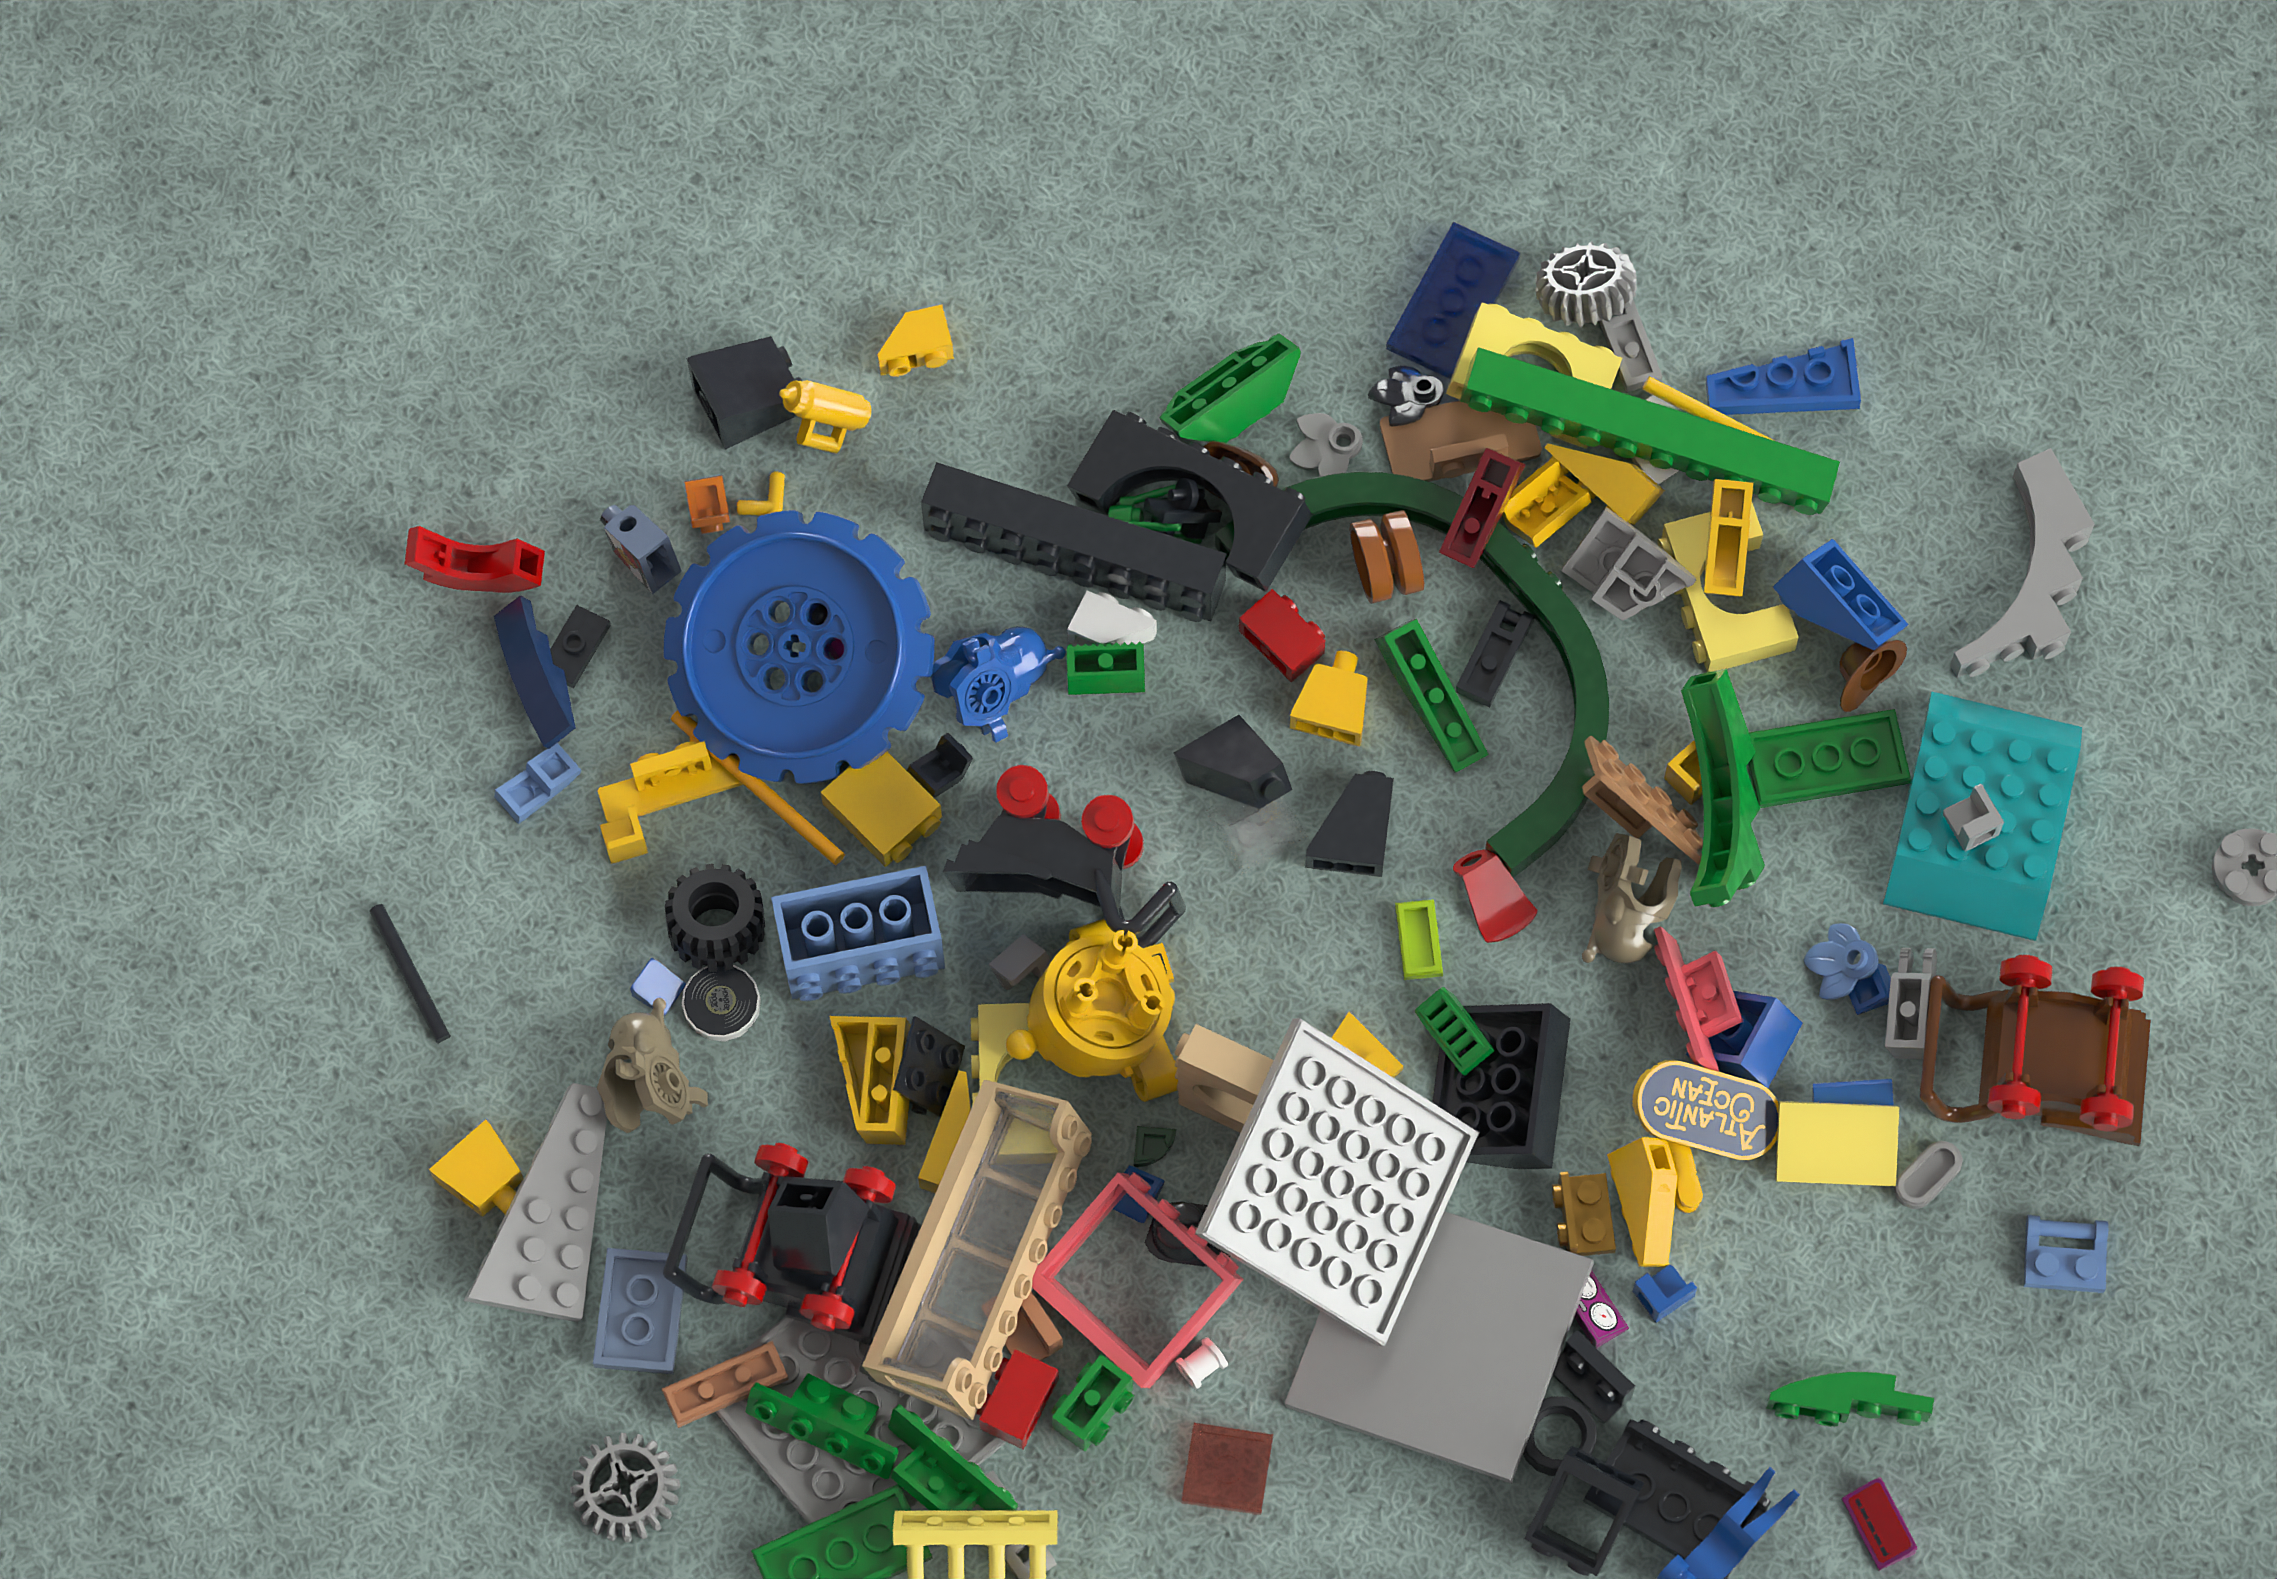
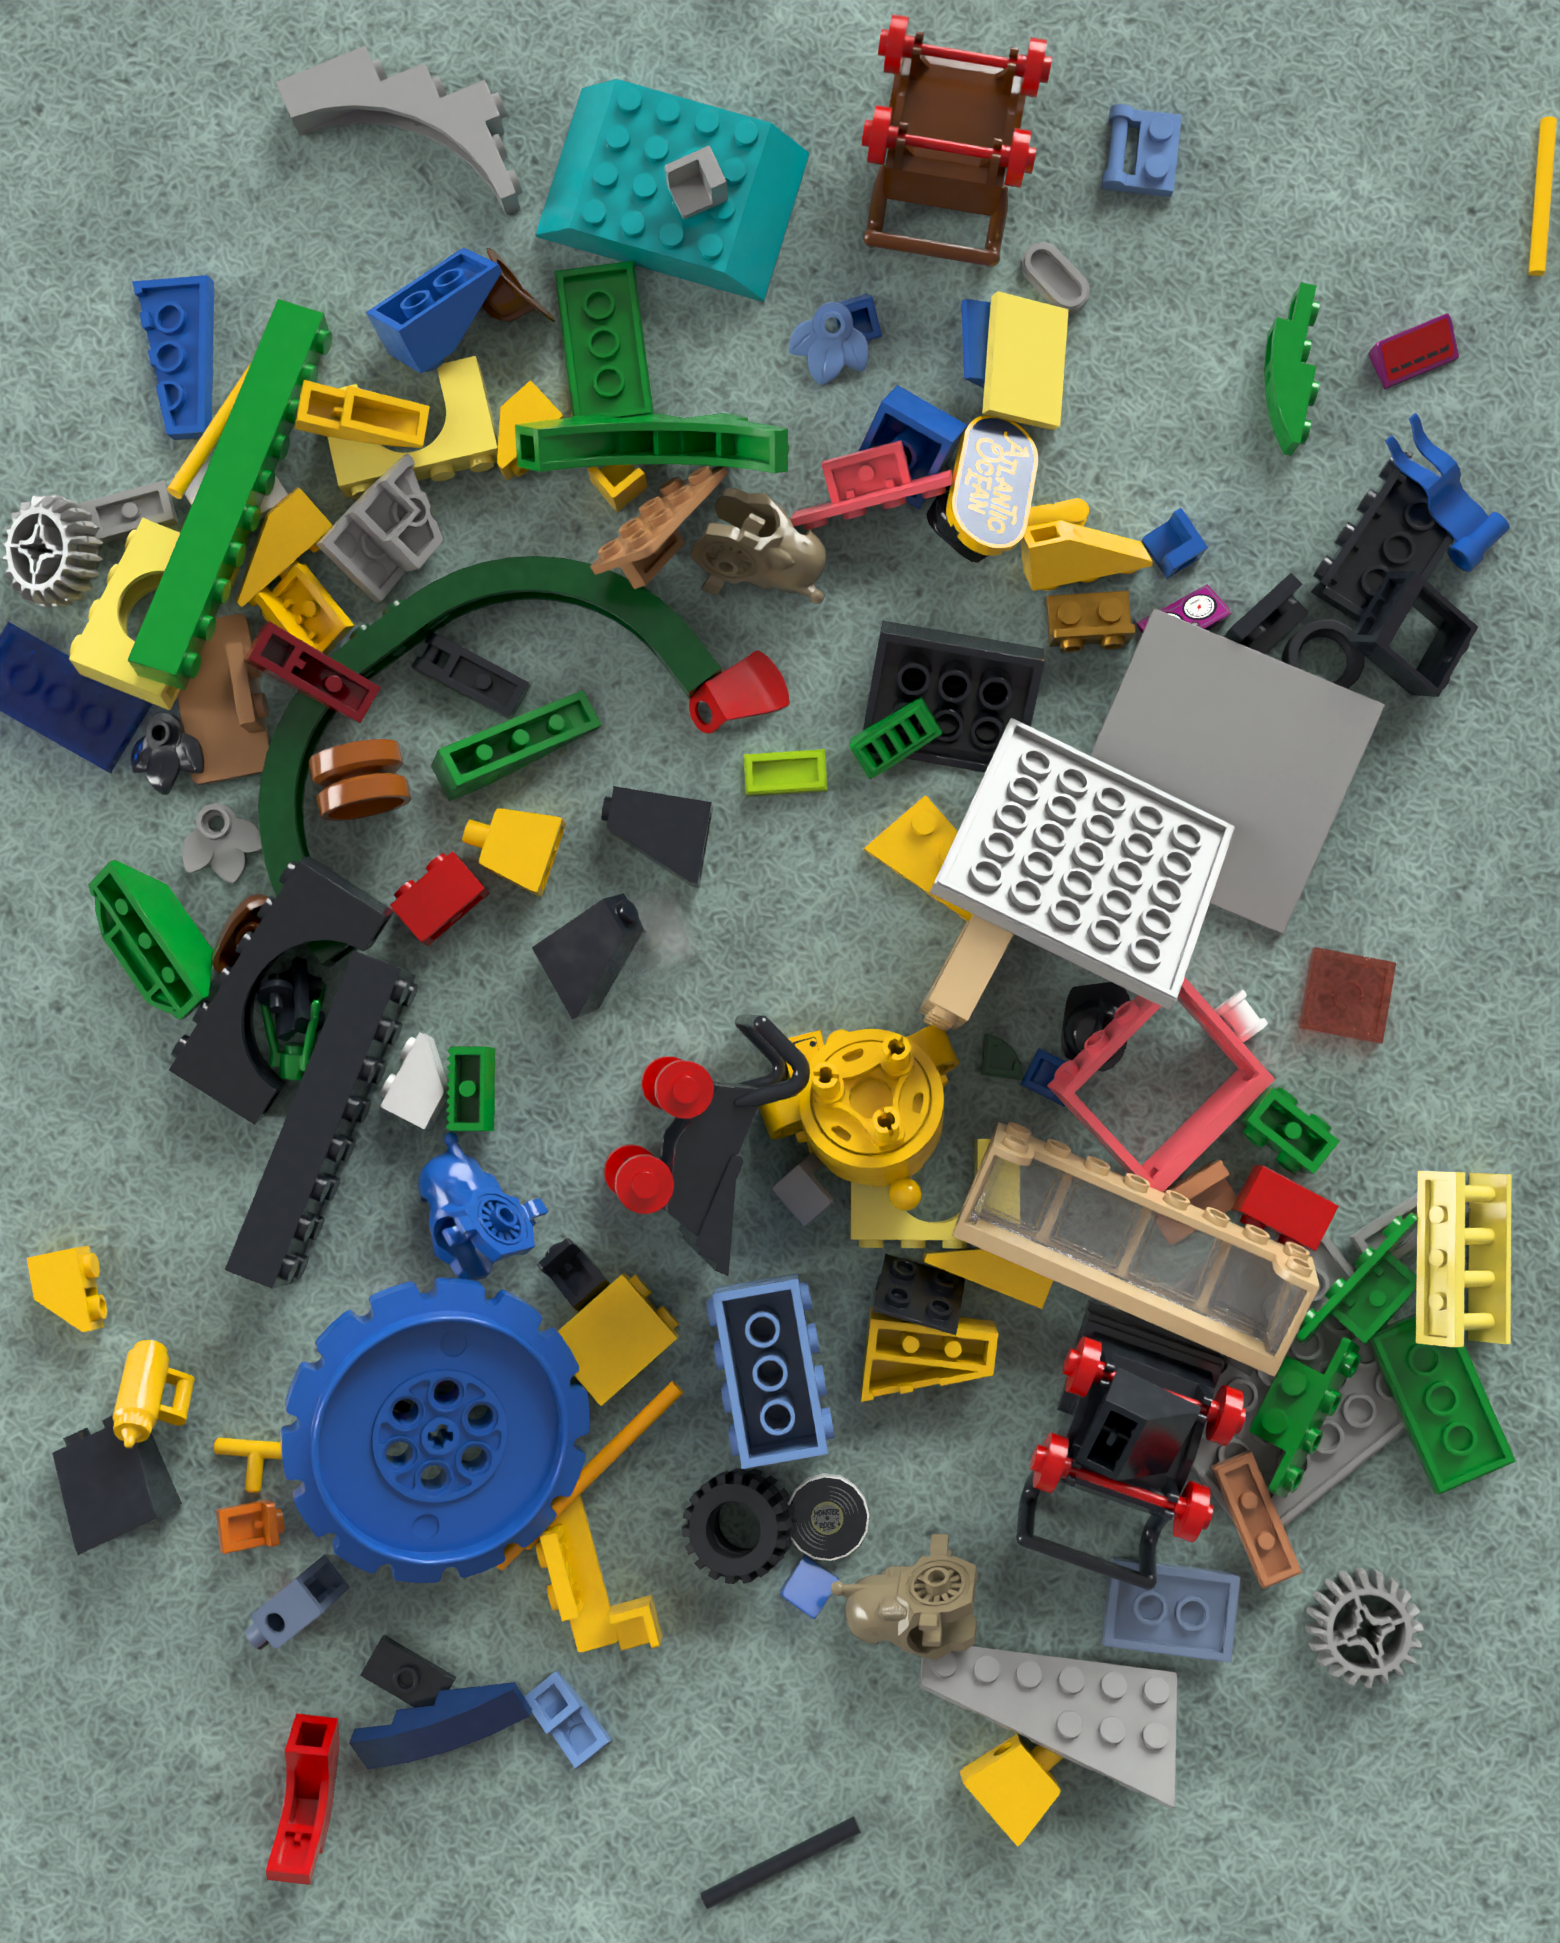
camera: 85 degrees left, 15 degrees up
light grey hinge [1885,948,1937,1060] -> none
none -> yellow slope [497,380,564,481]

